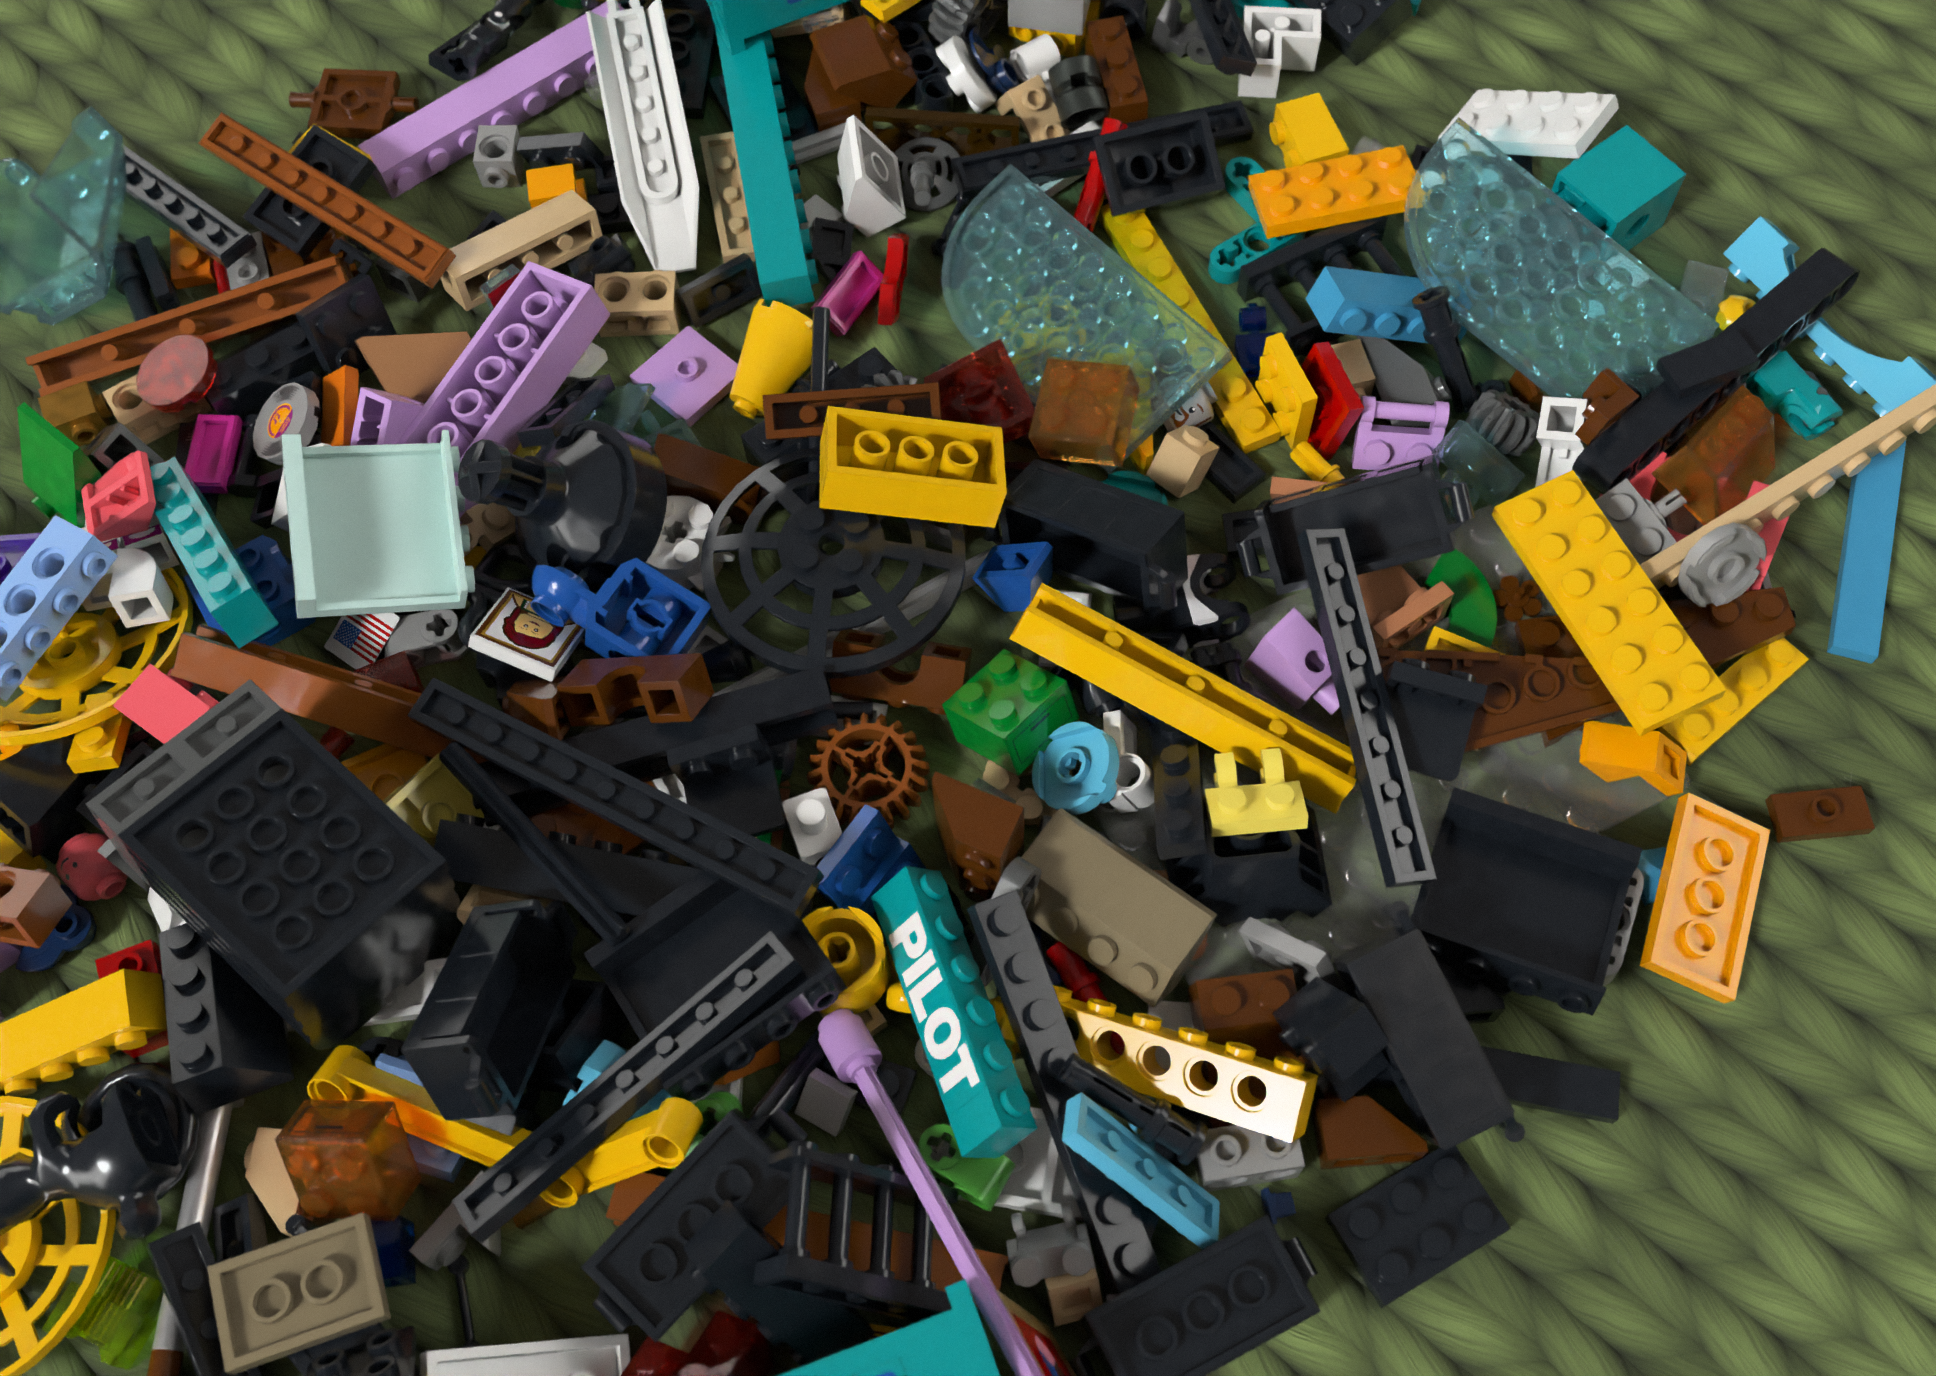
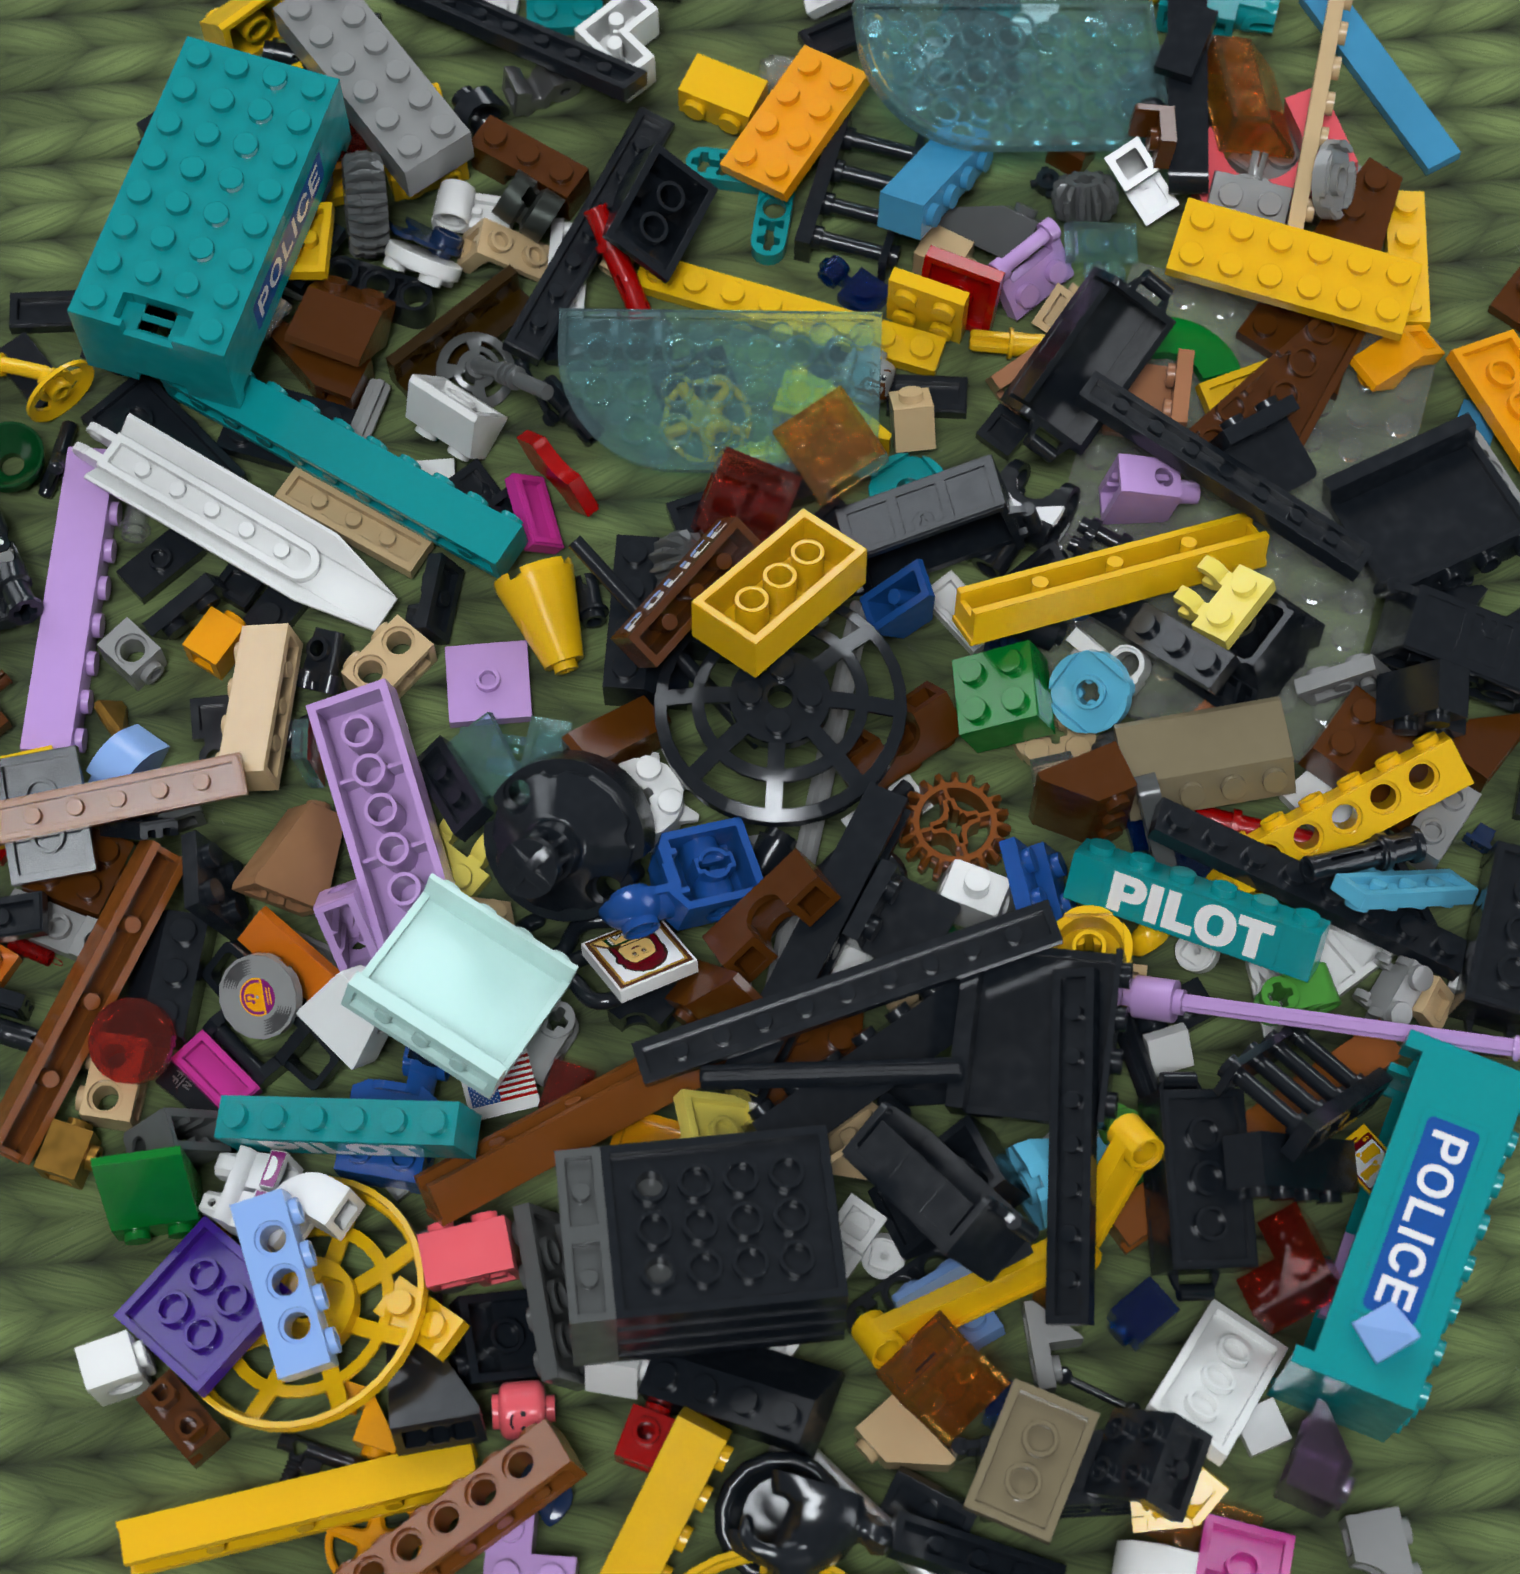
camera: 50 degrees left, 5 degrees up
coral slope [81,450,156,542] -> none
black pin [1412,286,1479,413] -> none
reddish brown plant [1493,575,1542,622] -> none
none -> light blue brick [86,724,170,783]
none -> pearl gold slope [94,700,128,736]
none -> black plate [116,529,207,604]
none -> clear blue brick [1106,1276,1180,1352]

